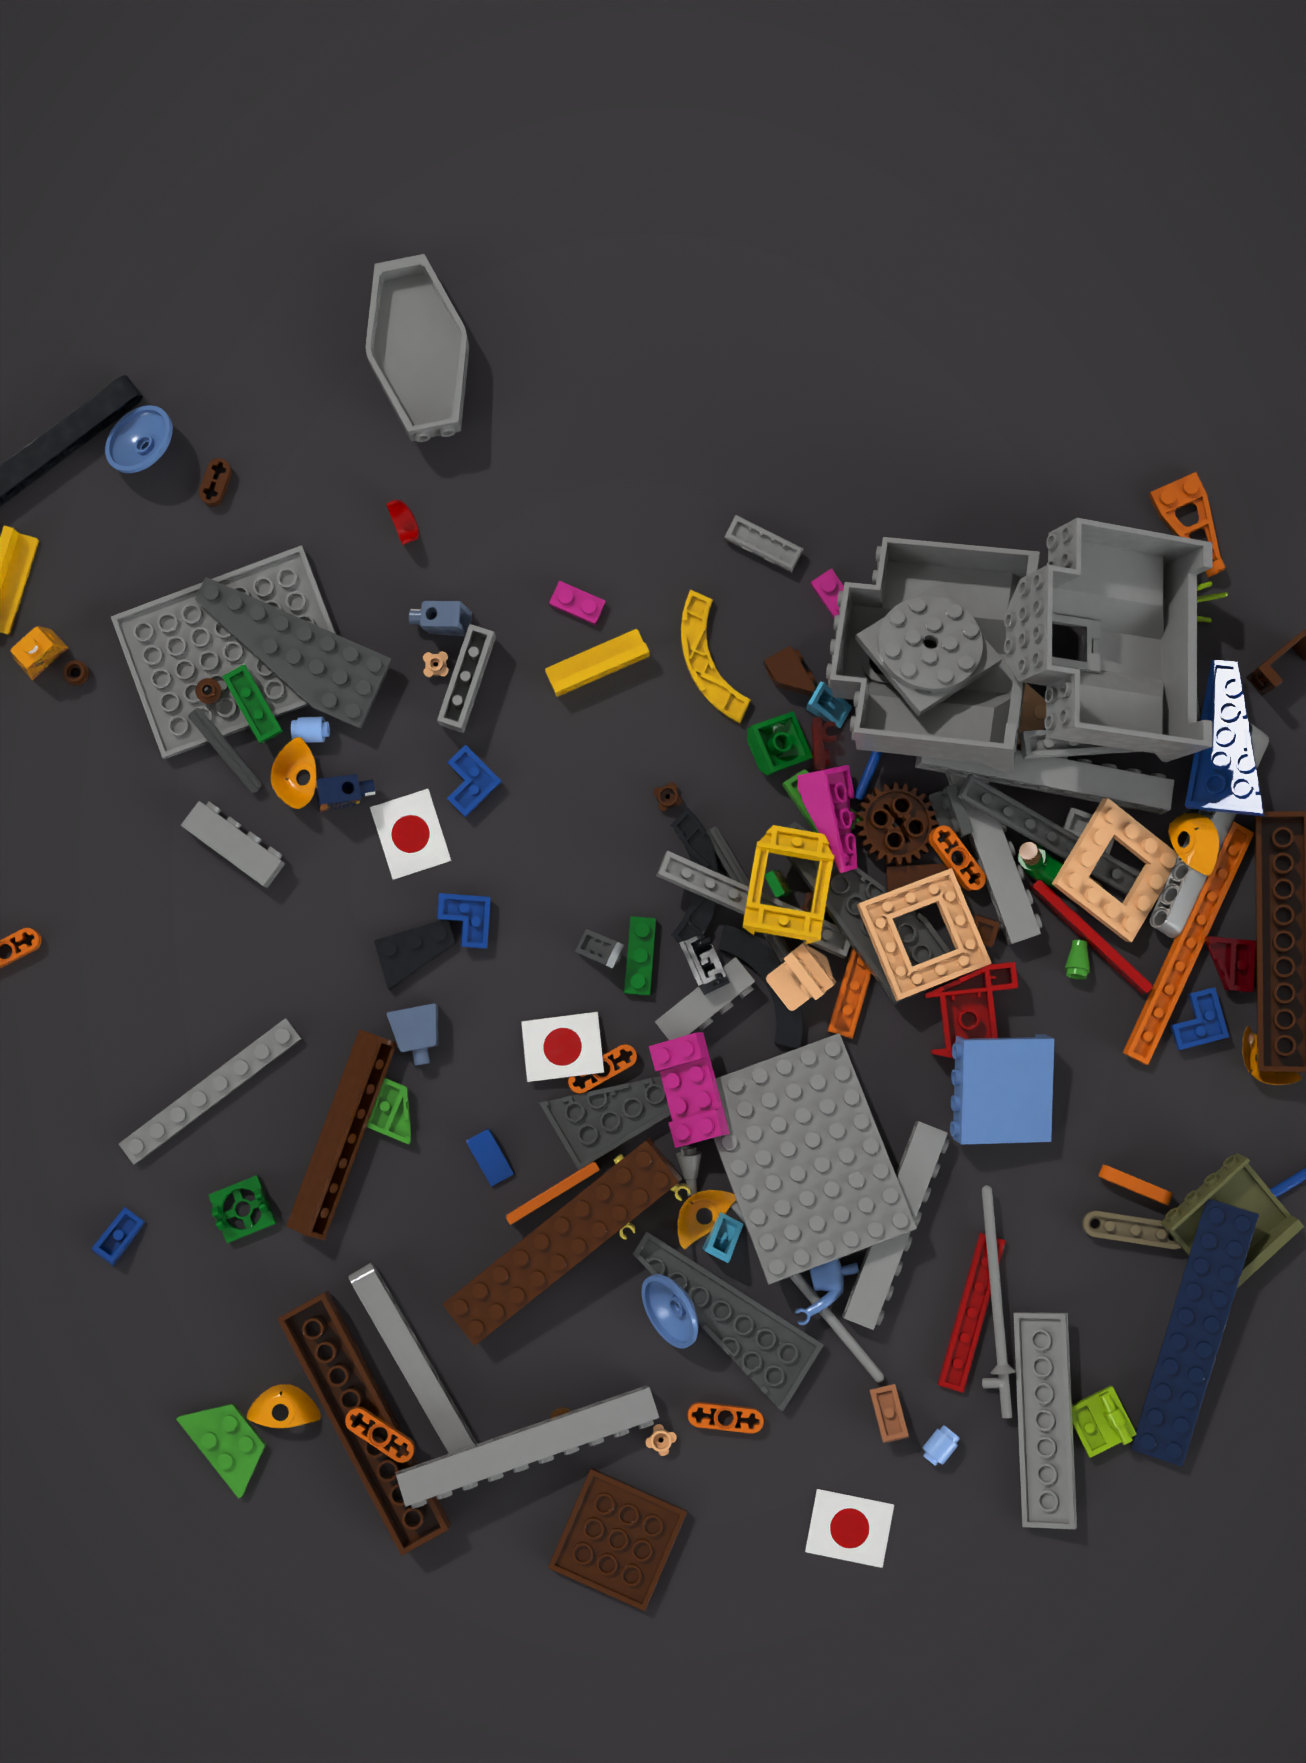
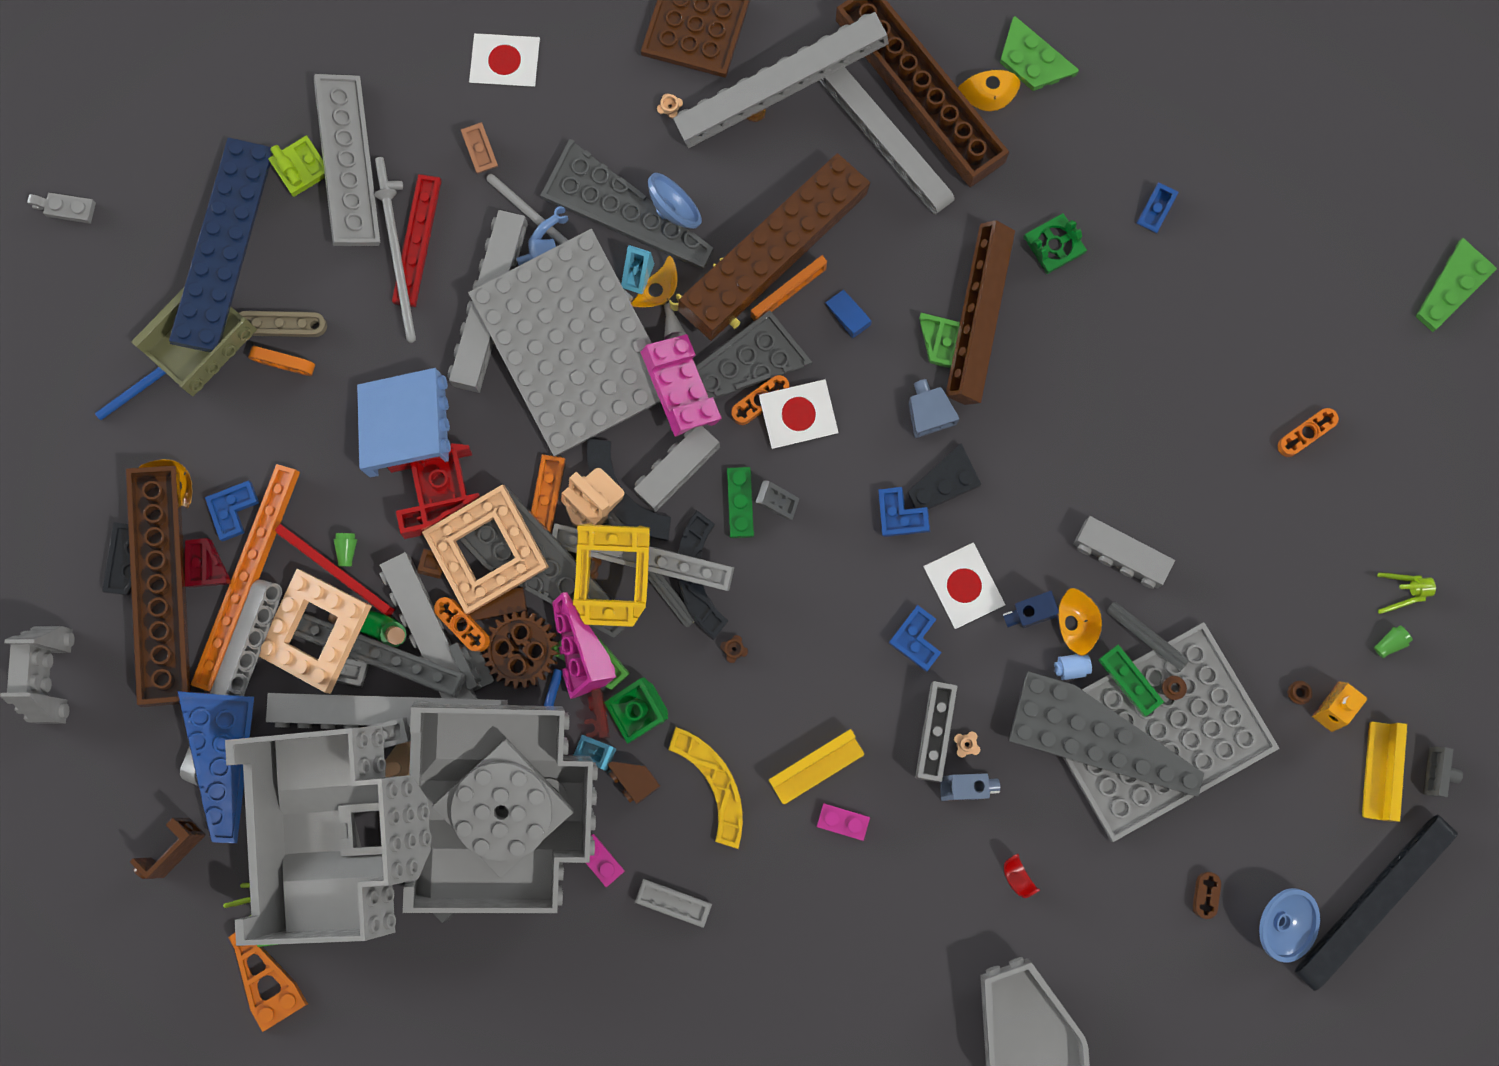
camera: 175 degrees right, 5 degrees down
light grey plate [119,1018,302,1165] -> none
orange beam [345,1407,415,1463] -> none
hinge [679,934,730,995] -> none
orange beam [688,1402,764,1433] -> none
green tile [764,870,792,897] -> none
light blue brick [922,1425,960,1466] -> none
light orange piece [1168,813,1219,875] -> none

